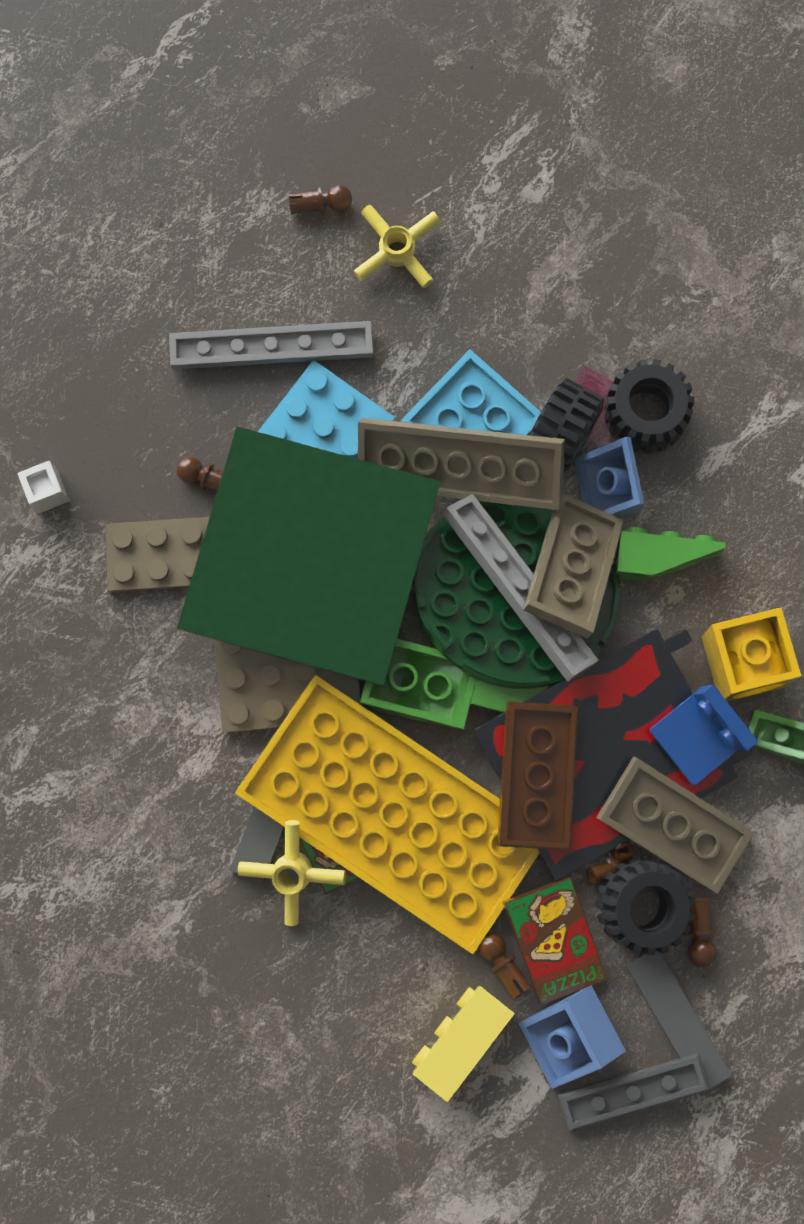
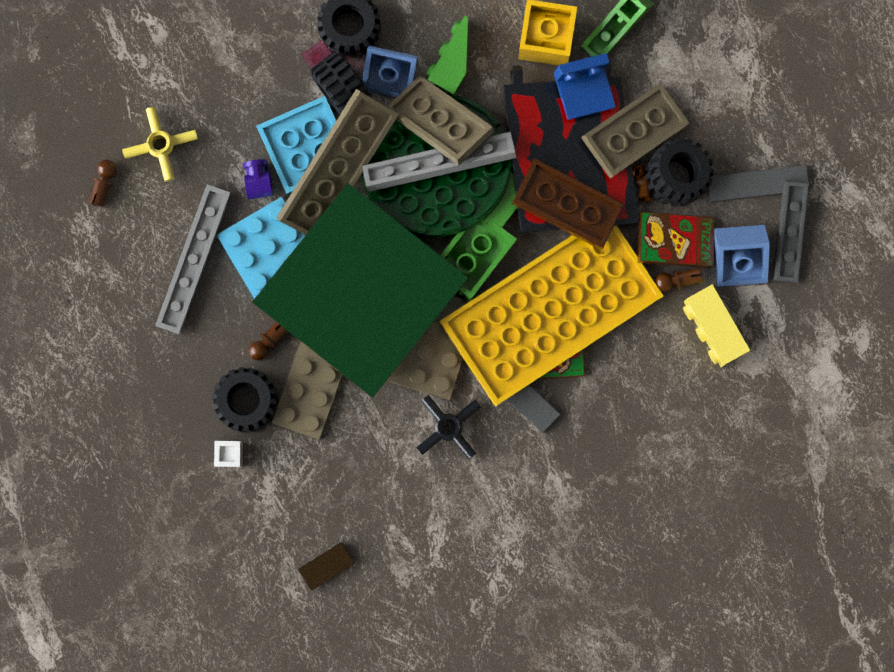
camera: 70 degrees left, 5 degrees up
light yellow bar [238,820,346,926] -> none
reddish brown pin [688,898,717,967] -> none
none -> black tyre [212,367,278,433]
none -> dark purple piece [243,159,273,200]
none -> black bar [416,395,481,460]

